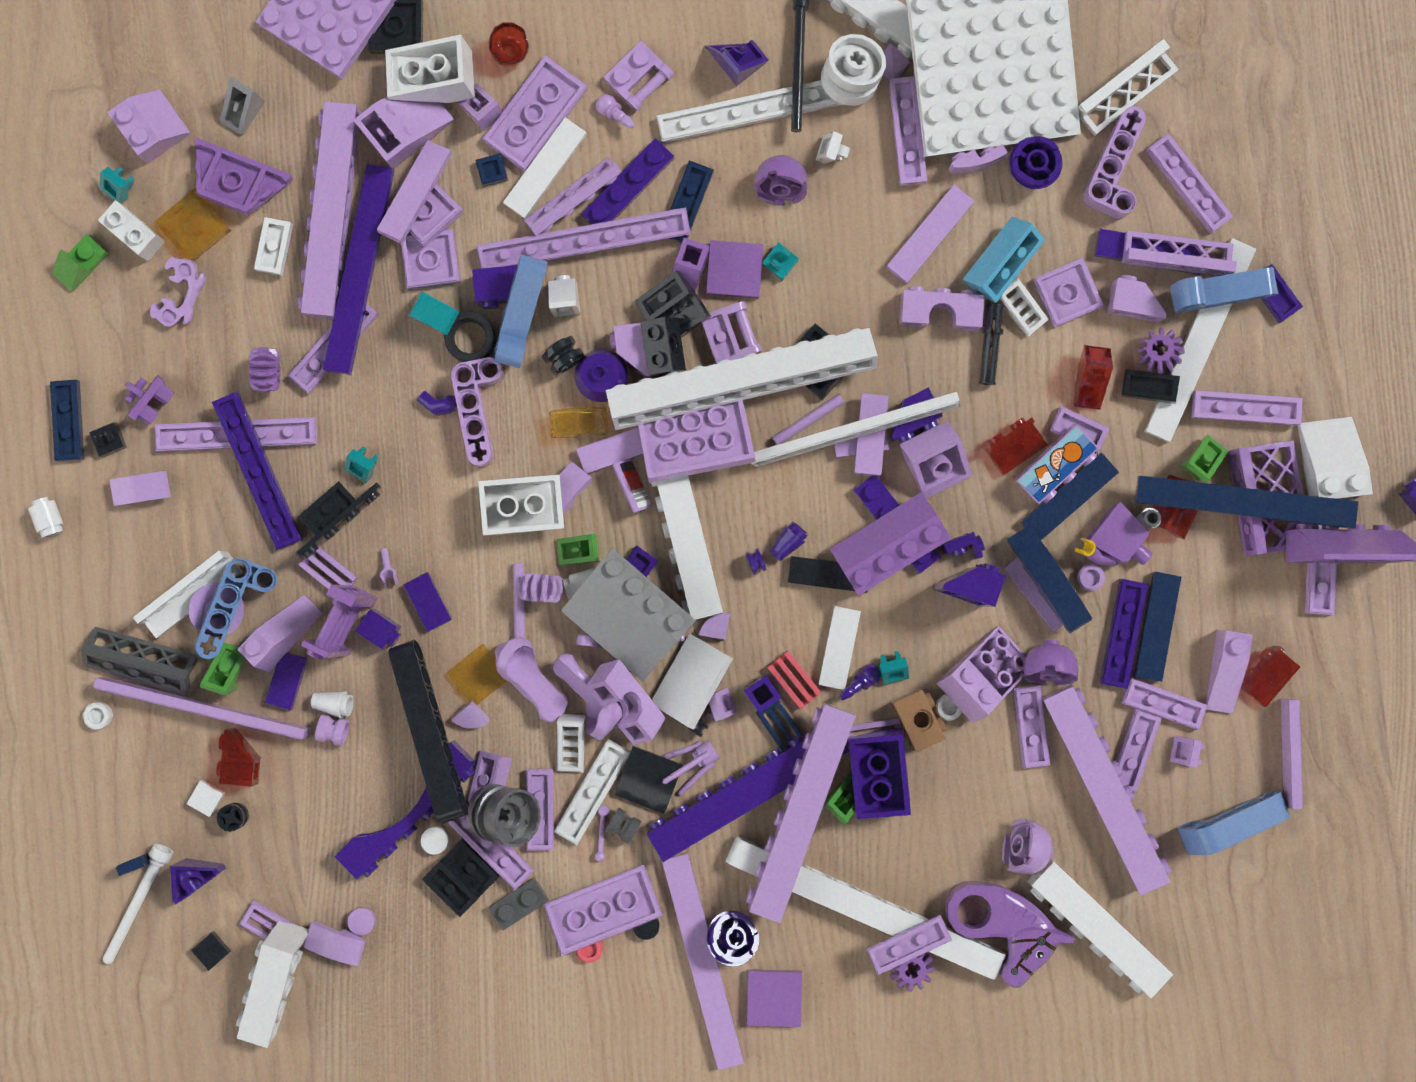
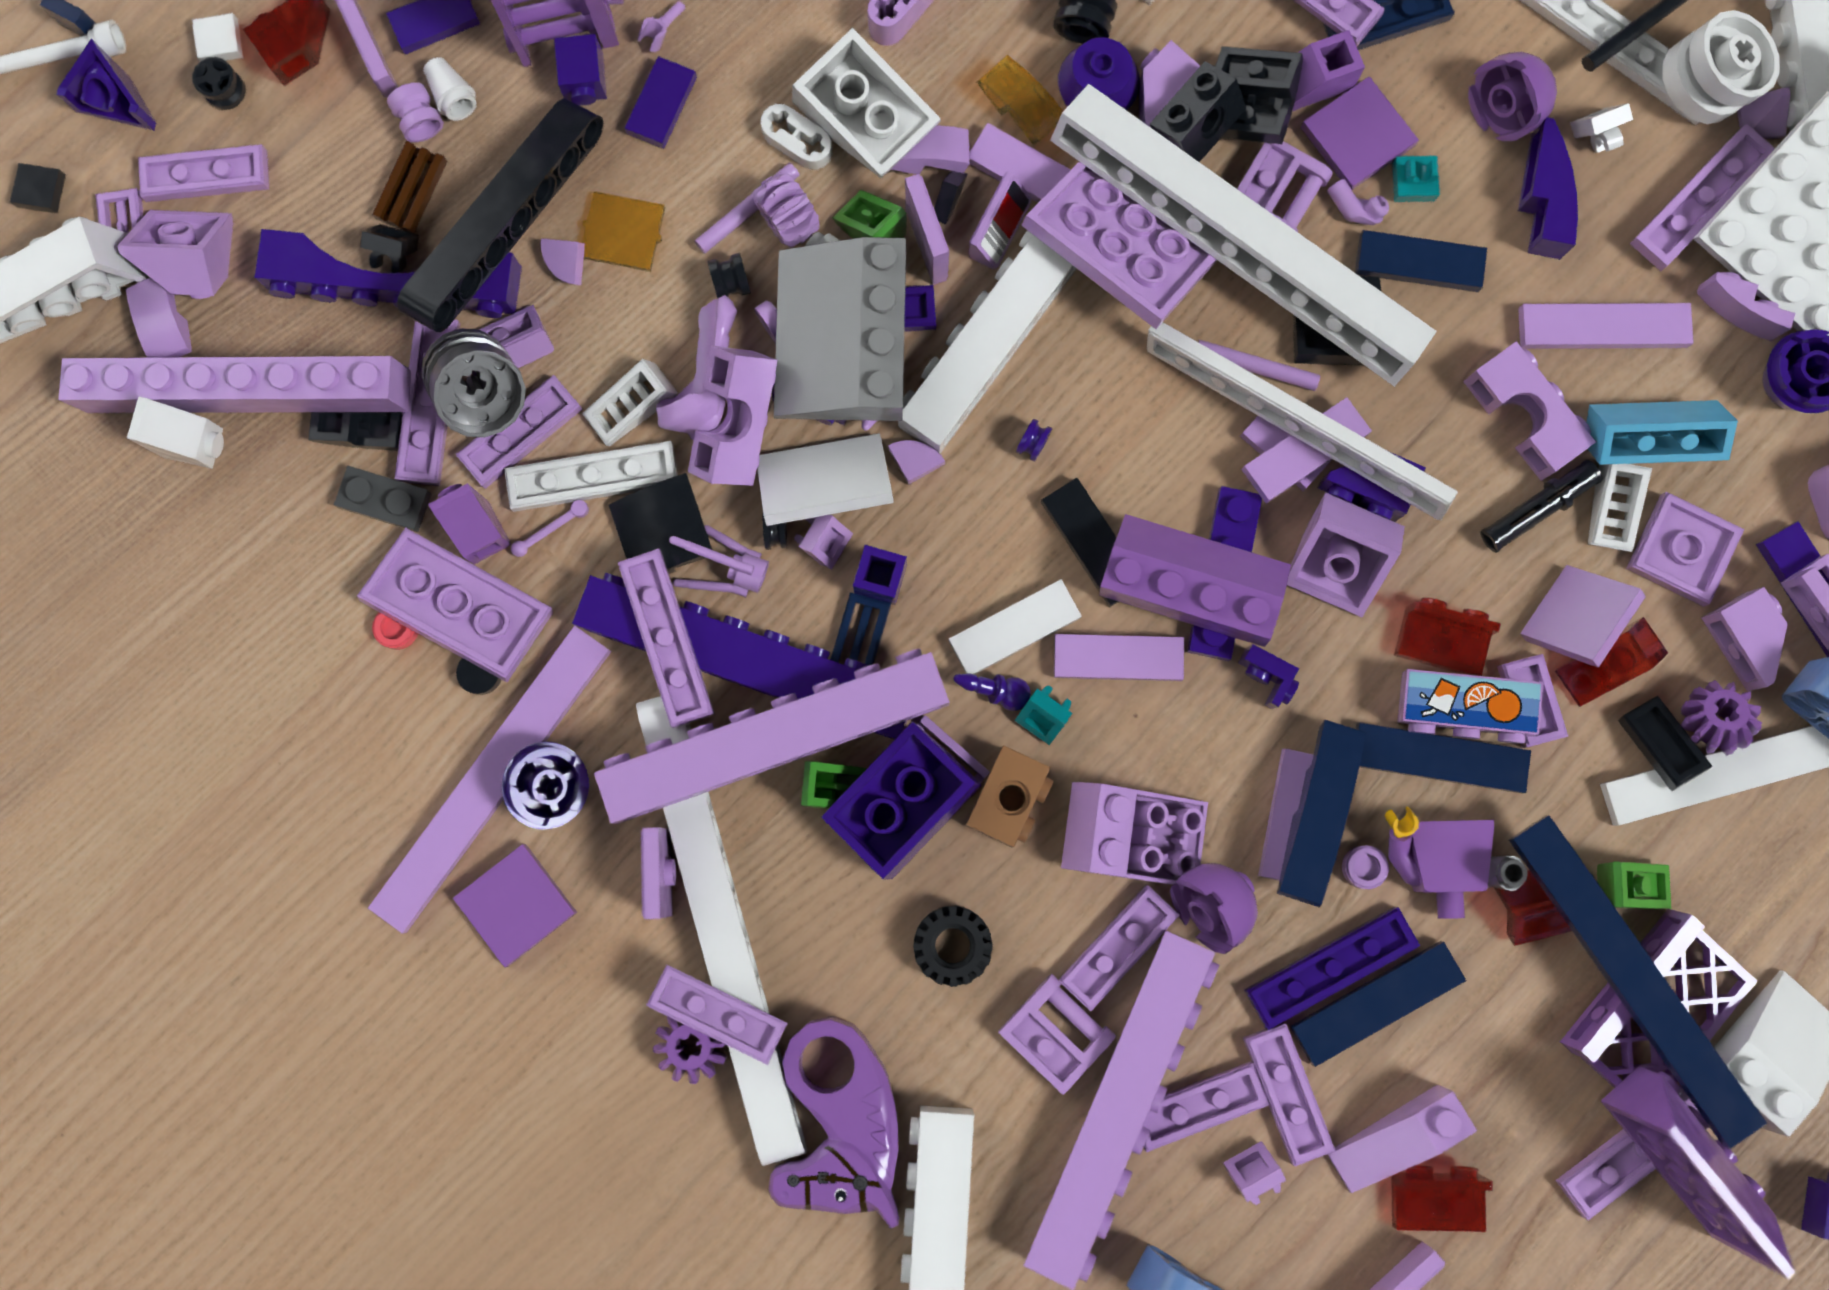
camera: 50 degrees right, 5 degrees down
lavender tile [348,907,376,935] -> none
white tile [421,826,449,854] -> none
lavender hair [495,637,568,723] -> none
dark grey wheel [605,808,642,844] -> none
coral tile [767,651,821,709] -> none
dark purple cone [769,521,808,561] -> none
dark purple slope [932,563,1006,607] -> none
white tile [935,694,962,721] -> none
lavender cylinder [1002,819,1053,875] -> none
lavender plate [1191,390,1303,426] -> none
none -> lavender brick [58,356,411,413]
none -> lavender slope [118,210,233,299]
none -> white slope [127,396,224,469]
none -> lavender tile [138,144,269,202]
none -> black tile [360,224,419,273]
none -> reddish brown tile [372,141,448,233]
none -> medium lavender slope [428,483,511,565]
none -> lavender tile [618,549,715,728]
none -> lavender plate [641,827,676,919]
none -> black wheel [707,253,751,298]
none -> white beam [761,104,832,170]
none -> lavender tile [905,174,949,285]
none -> black tyre [914,906,993,987]
none -> black tile [934,171,968,224]
none -> lavender plate [998,974,1116,1095]
none -> lavender tile [1054,634,1184,681]
none -> lavender arm [1327,179,1389,226]
none -> dark blue tile [1355,230,1487,292]
none -> dark purple slope [1518,117,1578,259]
none -> lavender tile [1520,565,1646,668]

